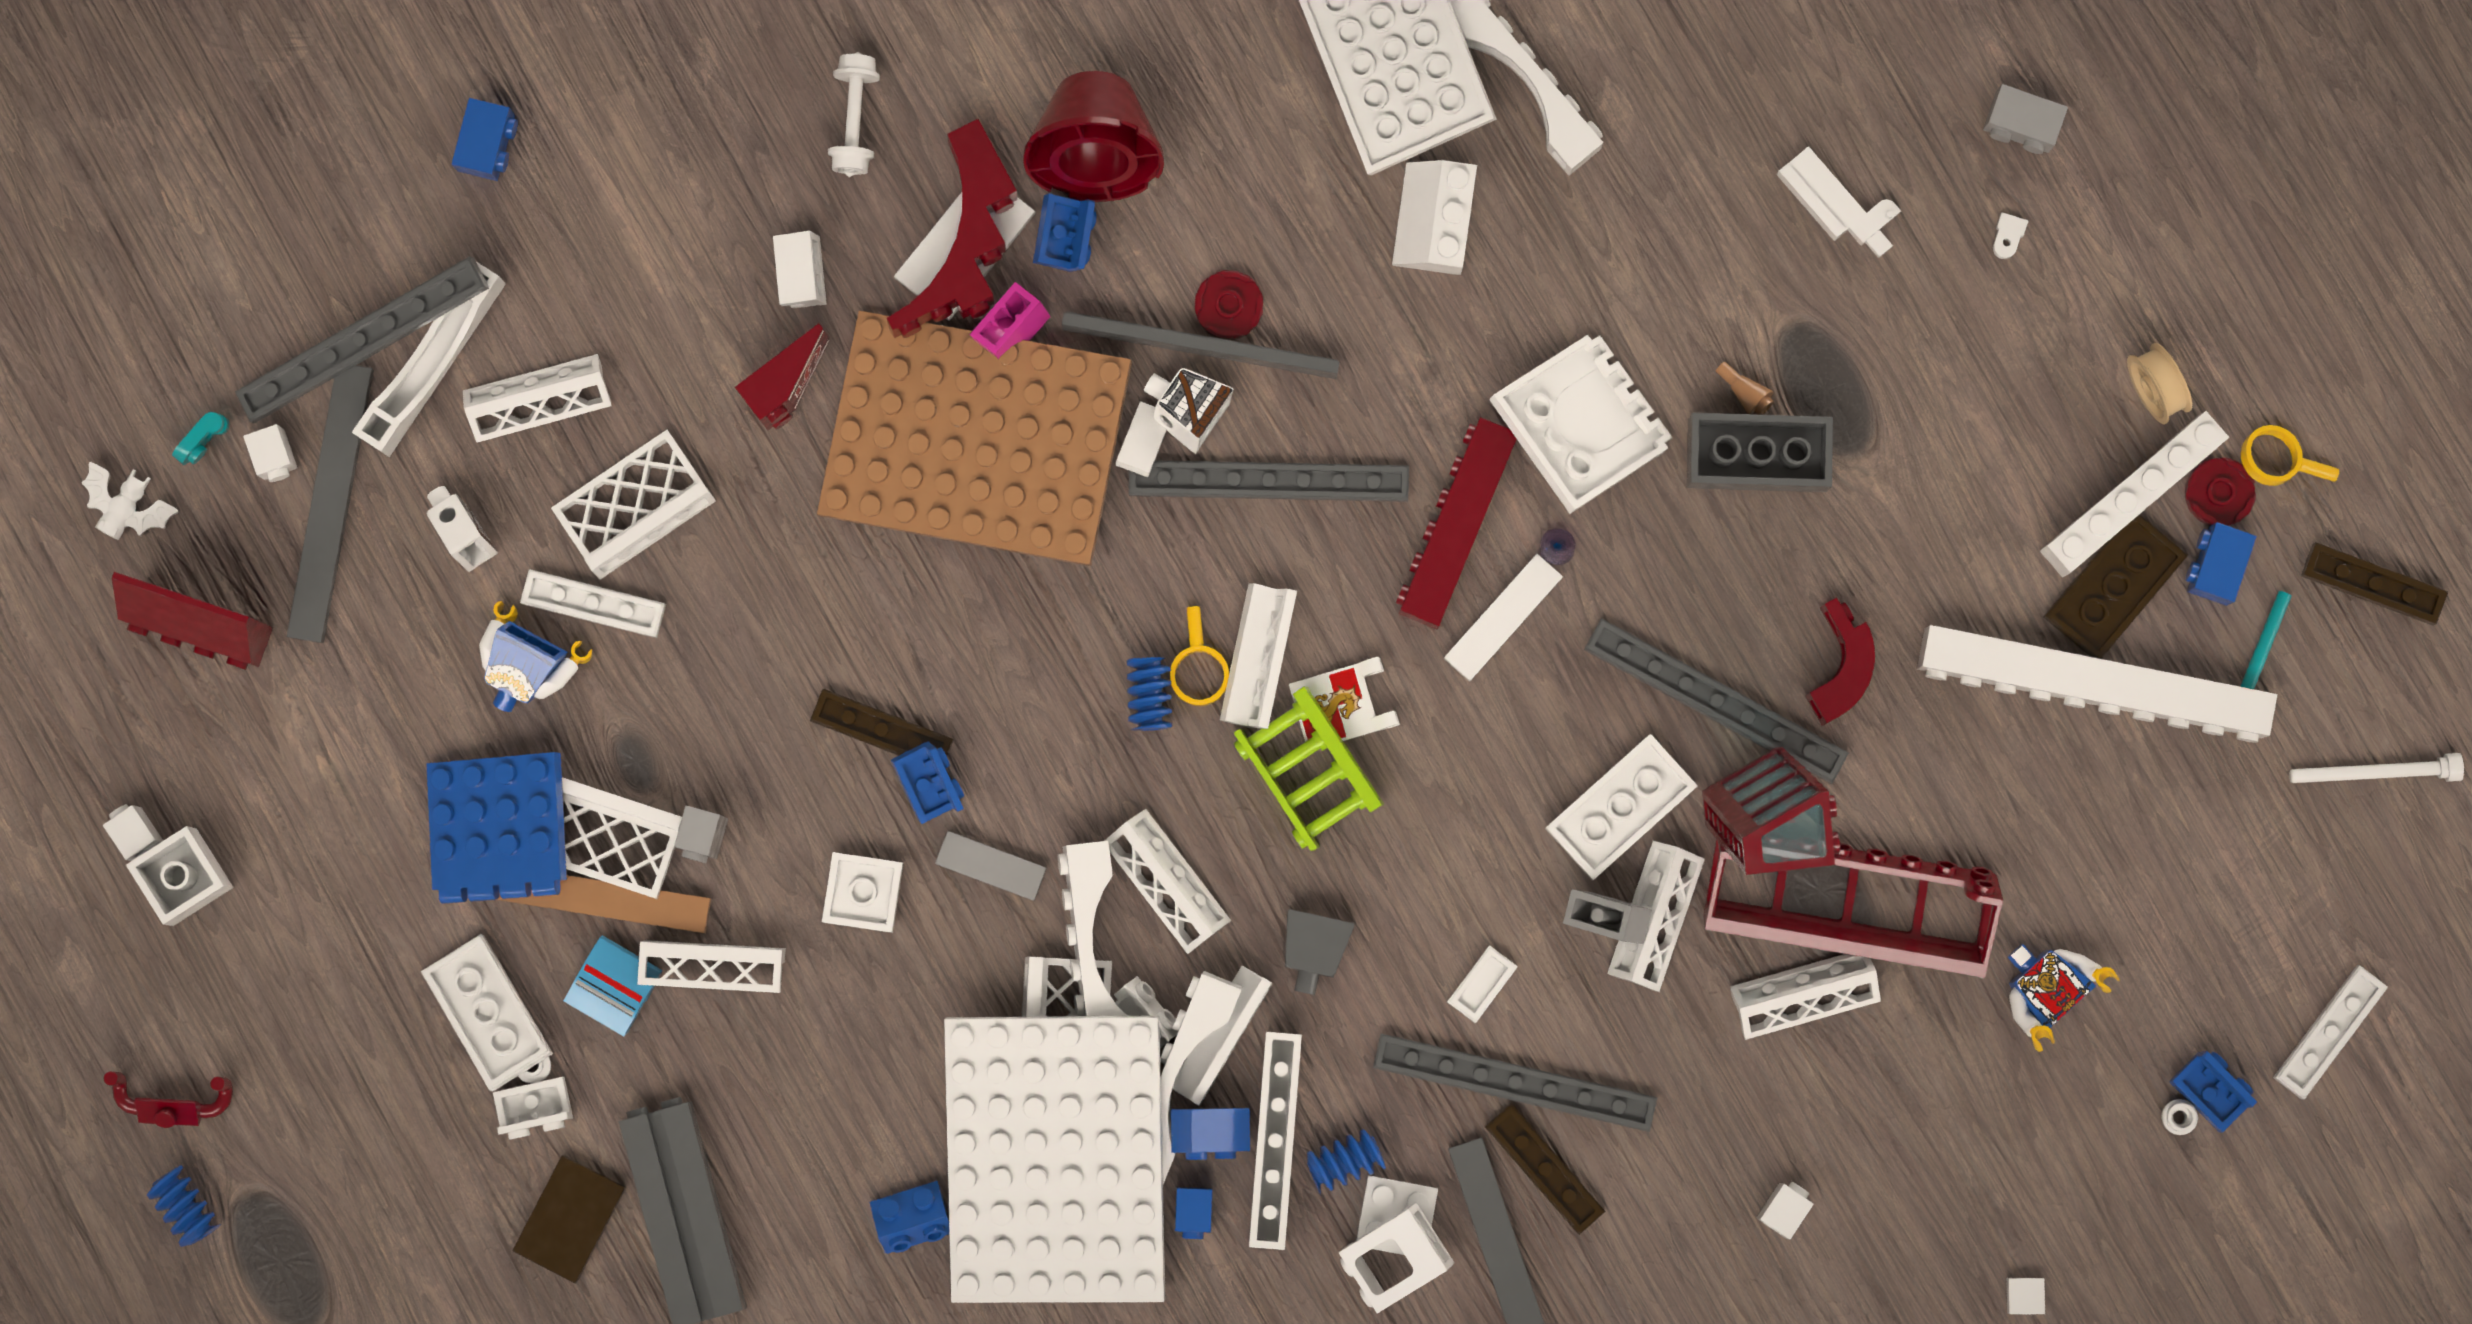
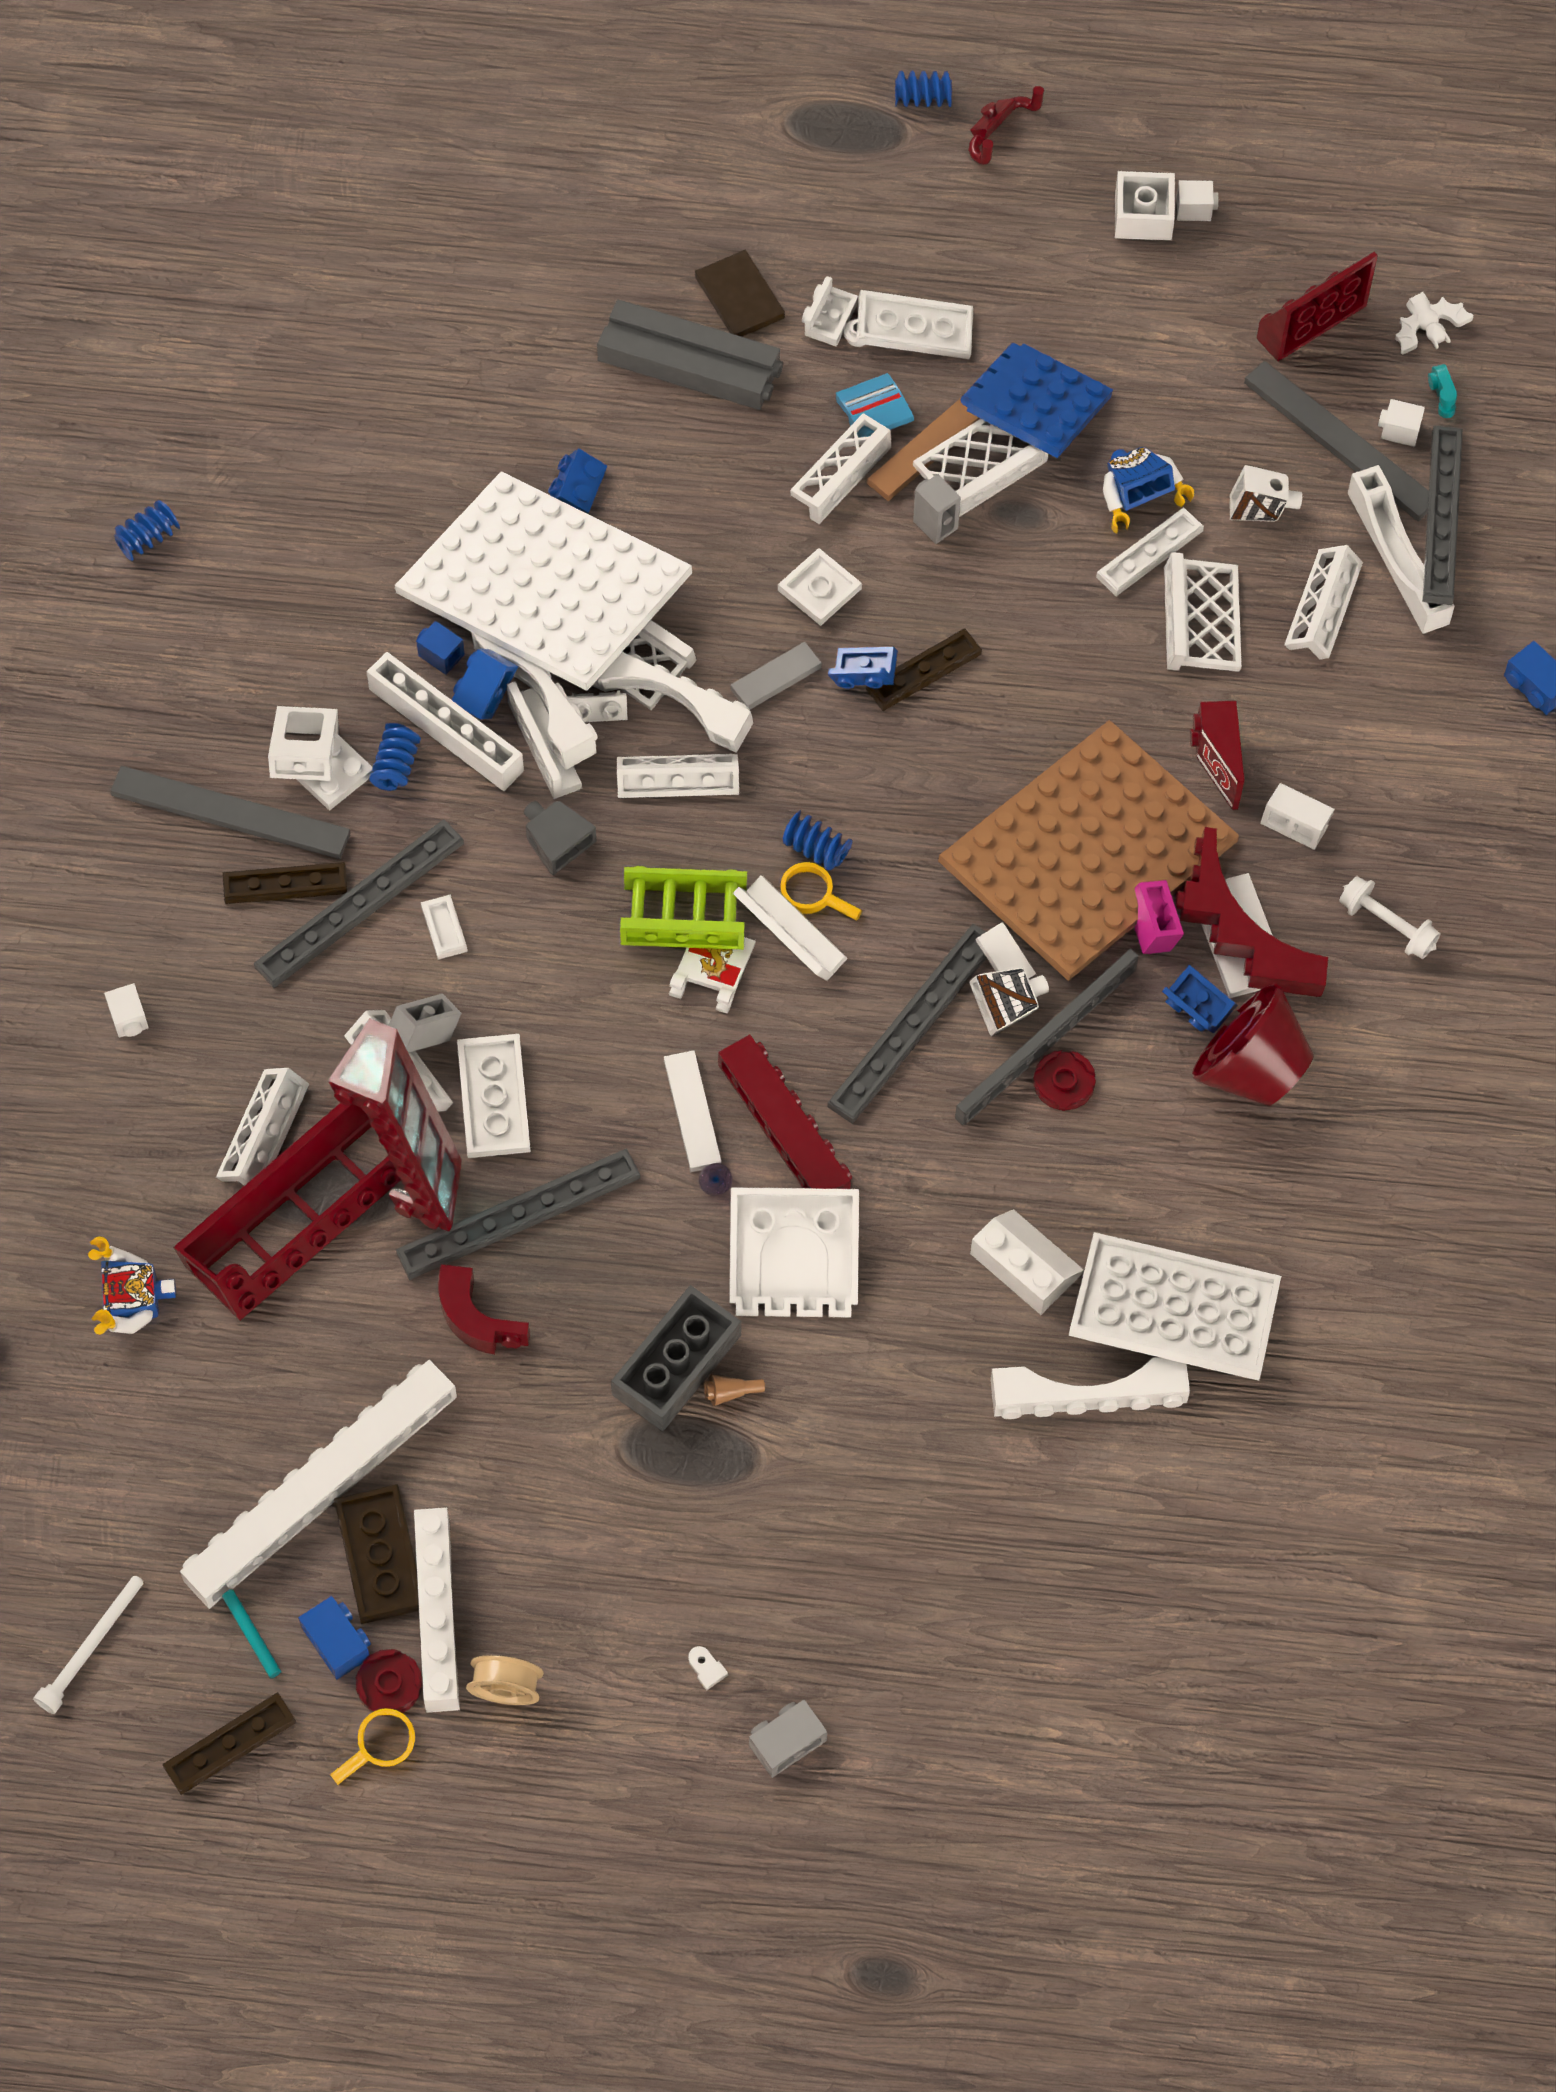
camera: 125 degrees right, 20 degrees down
white piece [1777,146,1901,258] -> none

